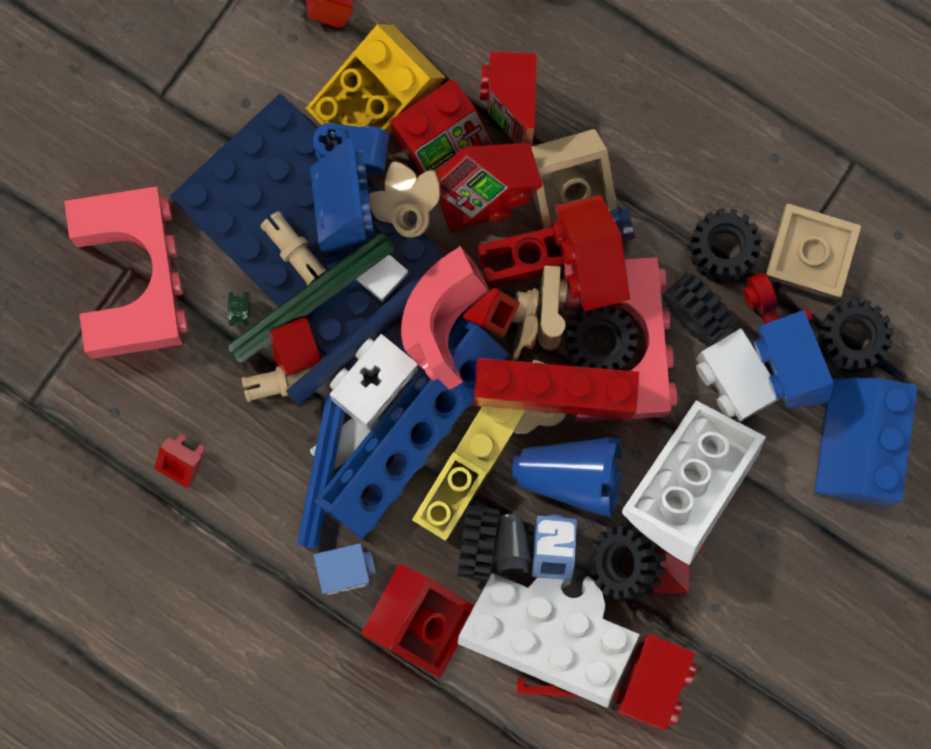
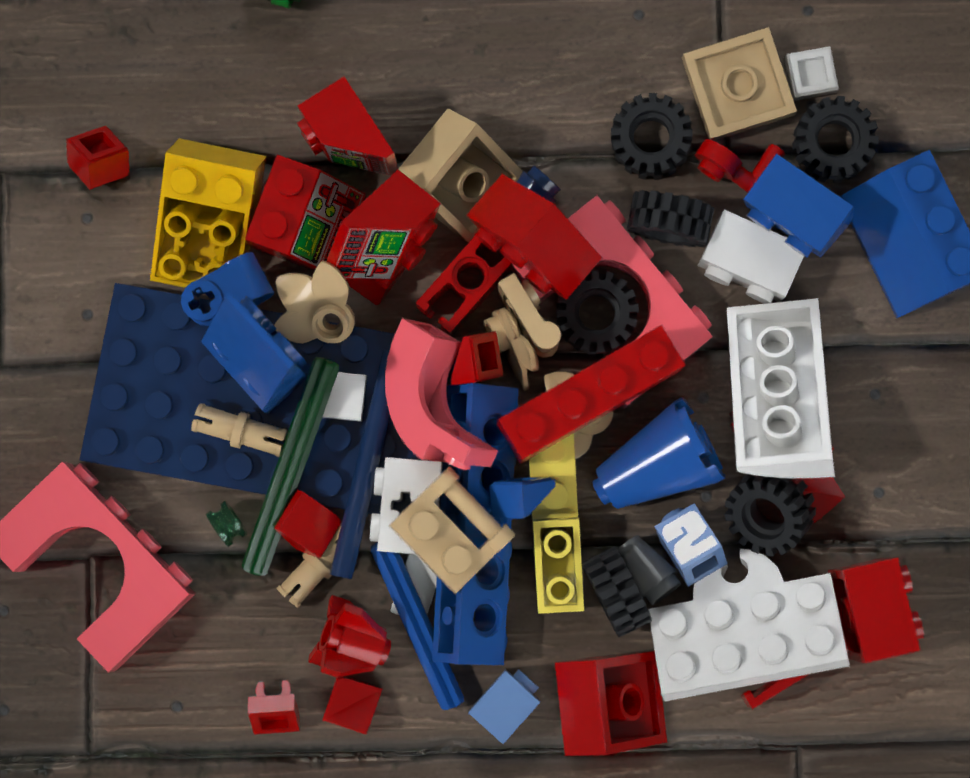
camera: 25 degrees left, 5 degrees up
none -> red brick [308,595,391,678]
none -> red slope [323,676,383,735]
none -> tan plate [388,466,515,593]
none -> blue slope [489,477,556,519]
none -> white tile [784,46,839,101]

